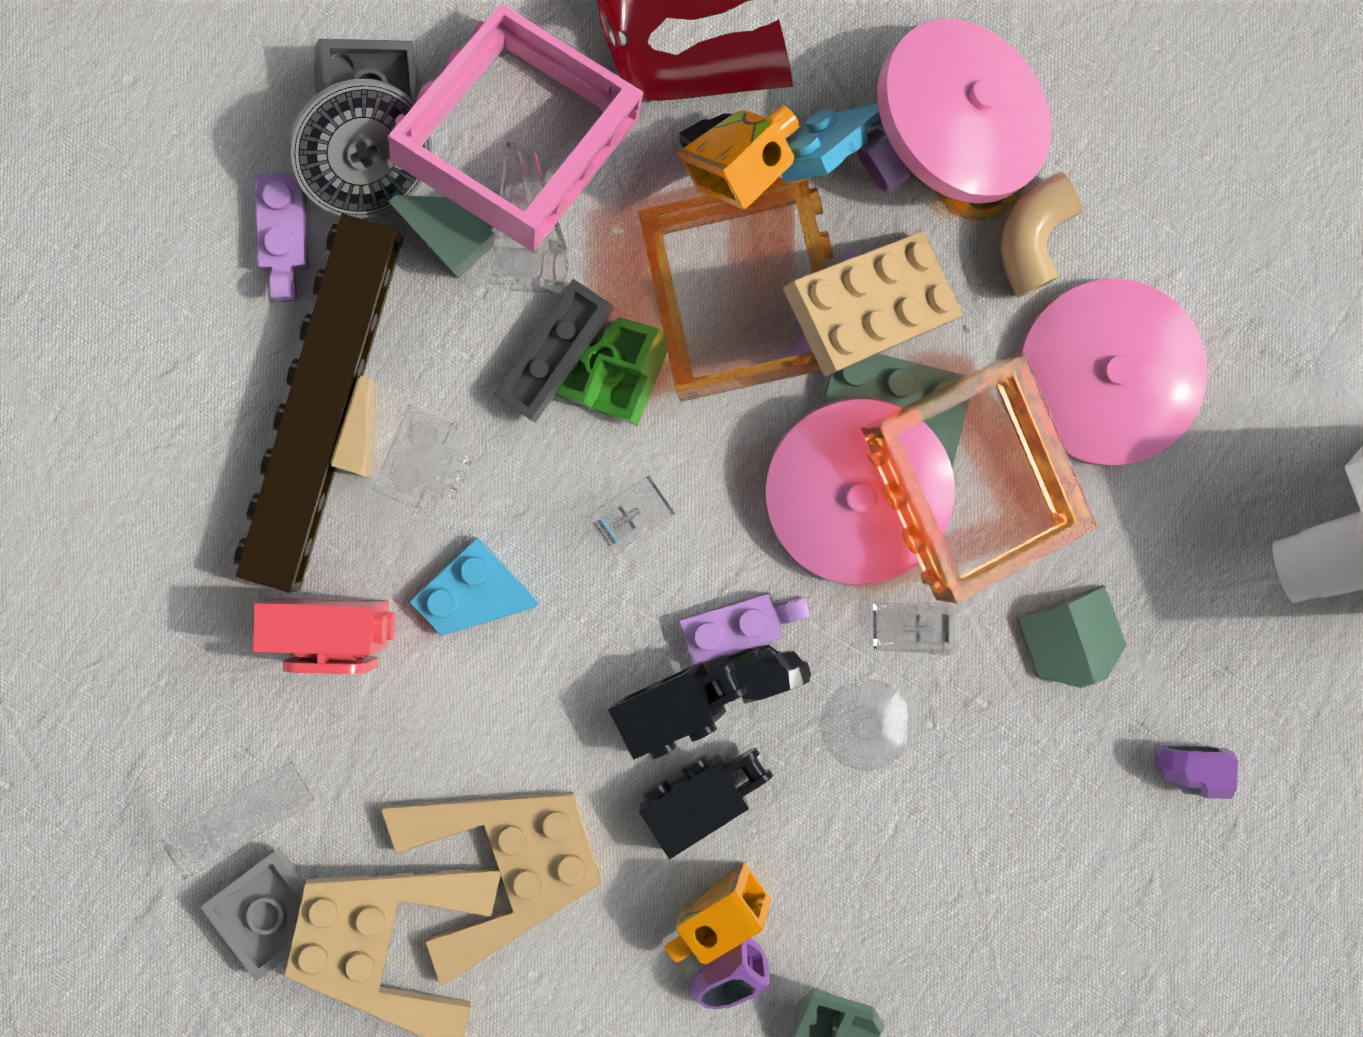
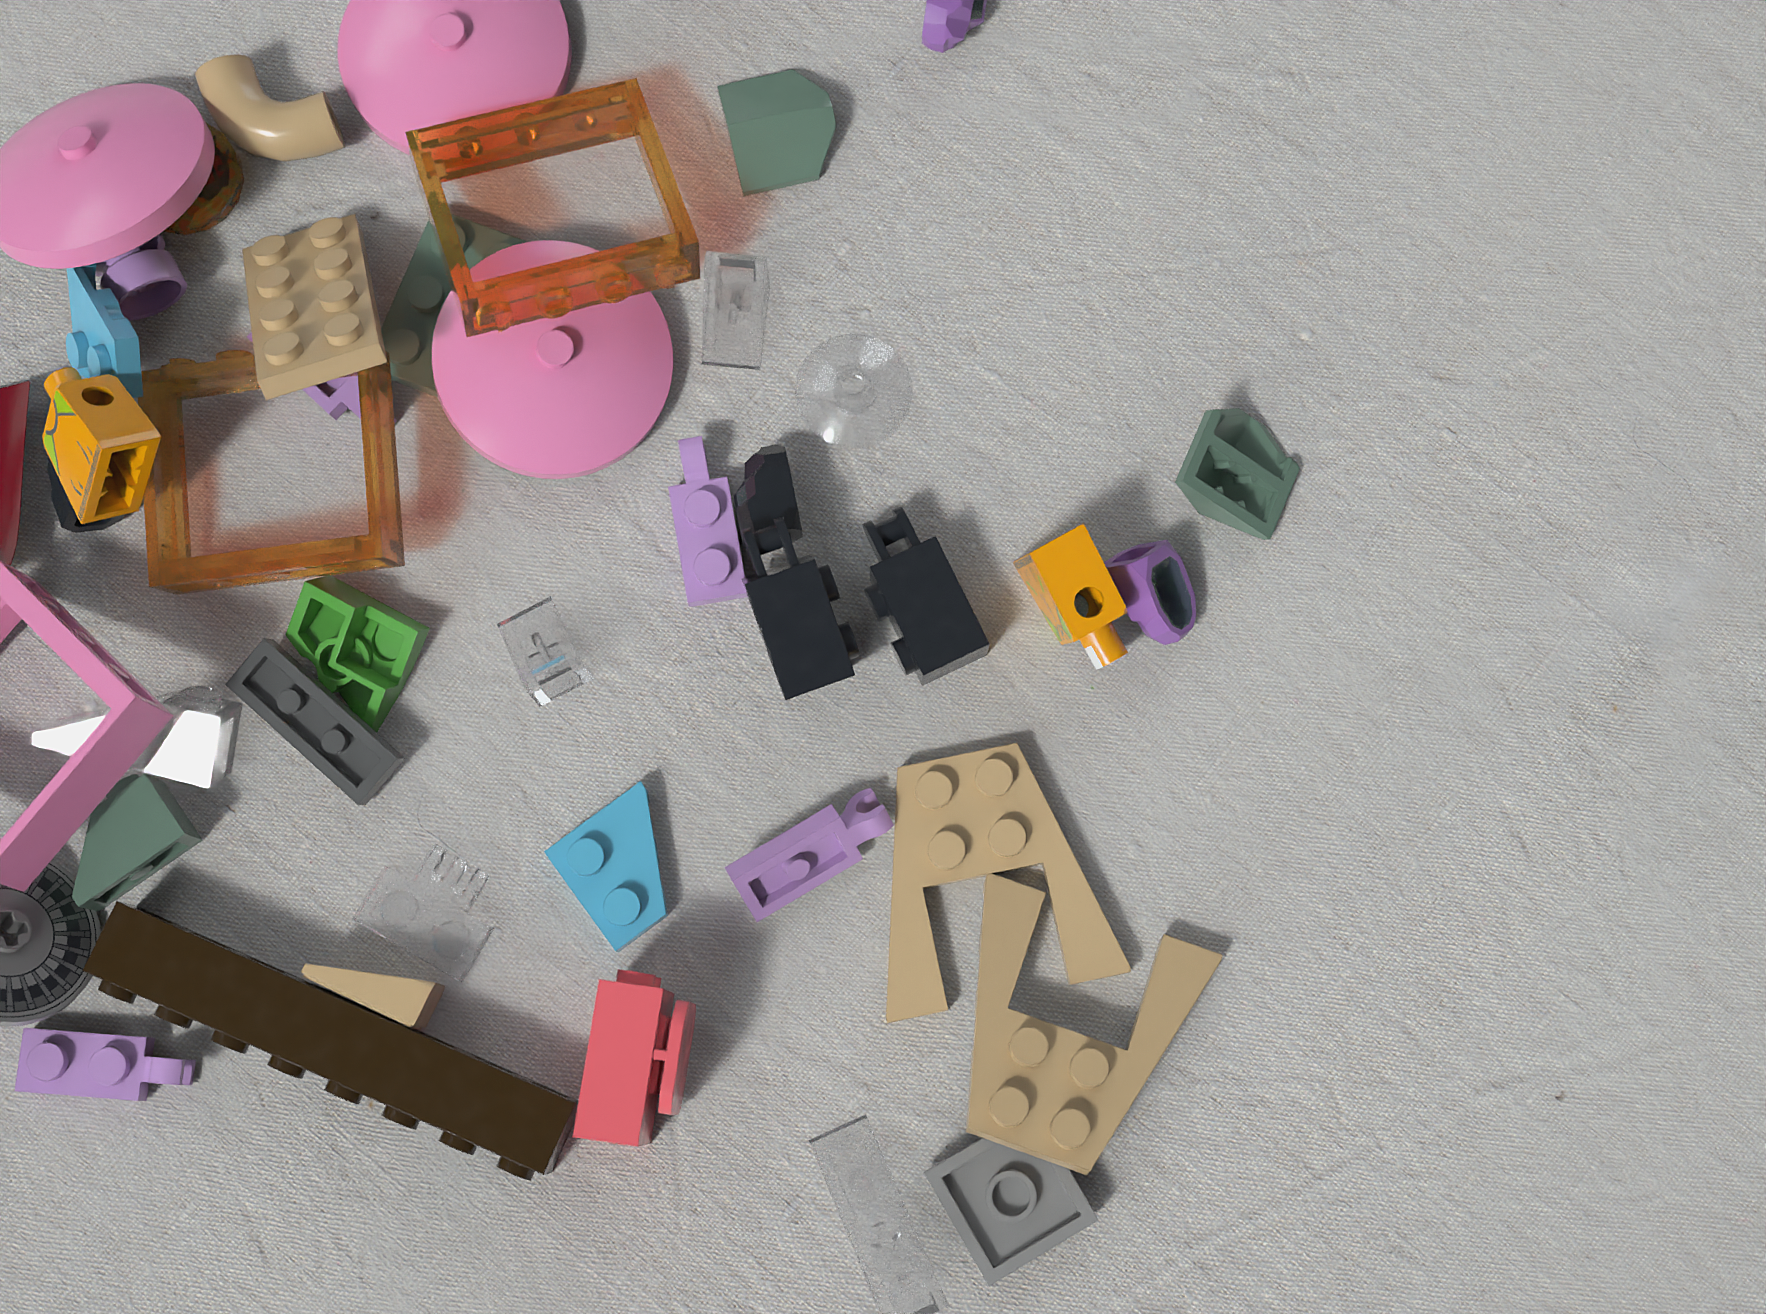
camera: 75 degrees left, 10 degrees down
none -> lavender plate [724,788,894,922]

